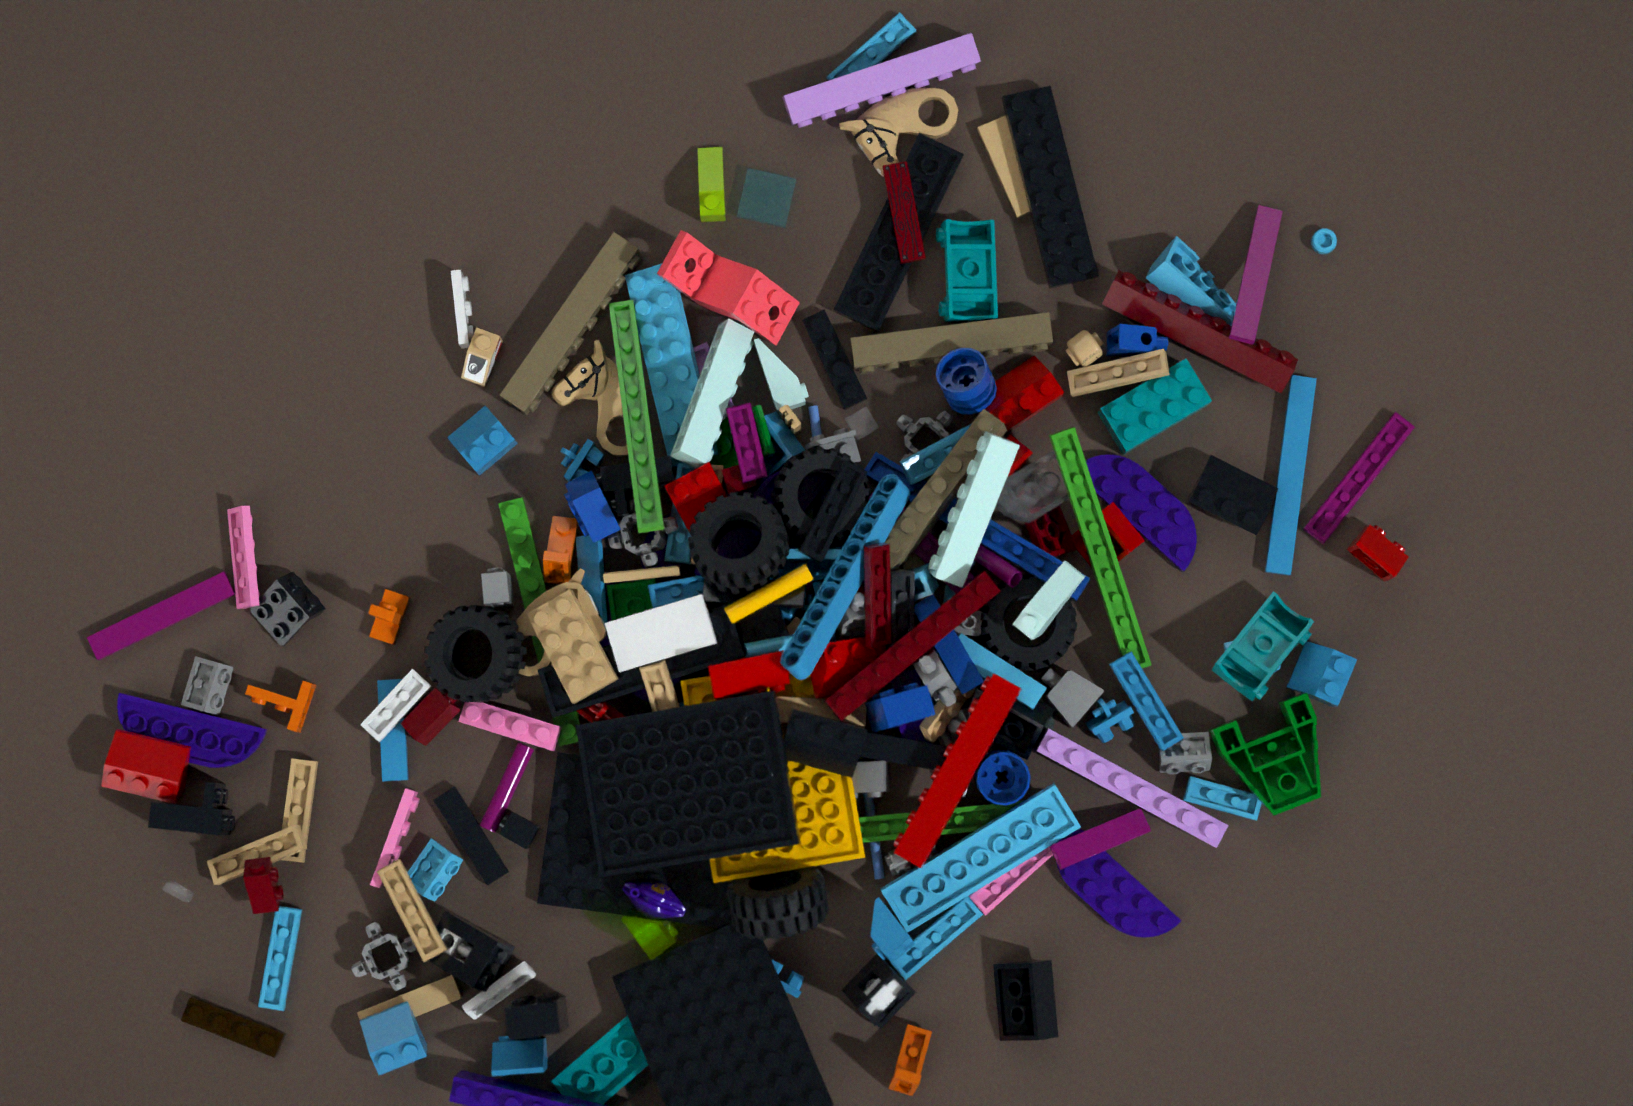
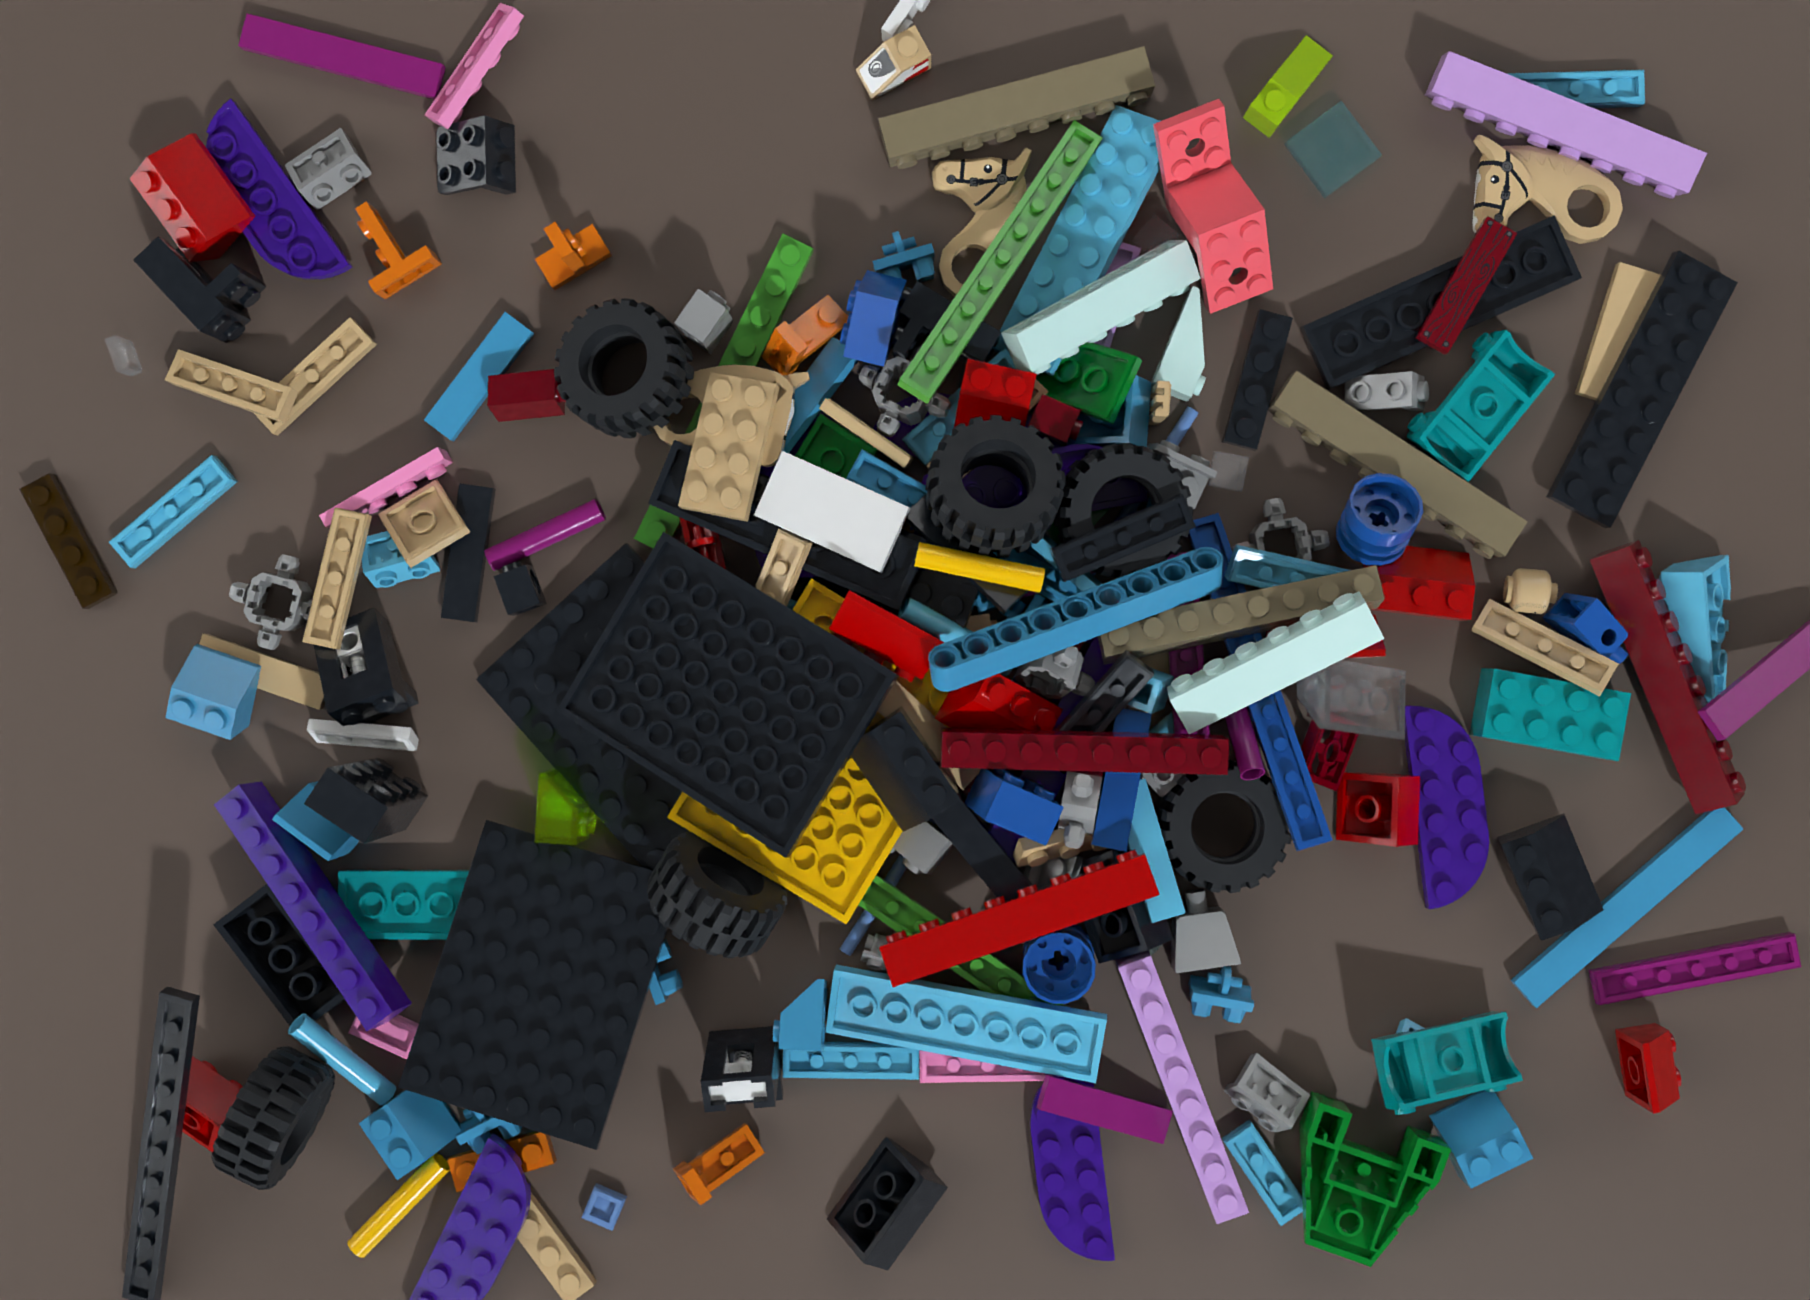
camera: 40 degrees right, 5 degrees up
dark red brick [243,857,284,914] -> none
white plate [360,669,432,742] -> none
dark azure slope [447,406,518,476] -> none
bright pink plate [458,702,562,751] -> none
dark purple hat [622,880,686,919] -> none
magenta tile [726,403,768,483] -> none
dark red tile [864,543,891,648] -> none
light aqua slope [1013,561,1085,640] -> none
bright green plate [1049,427,1152,669] -> none
dark azure tile [1109,651,1184,752] -> none
none -> tan tile [378,479,470,568]
none -> light grey bracket [1345,371,1429,412]

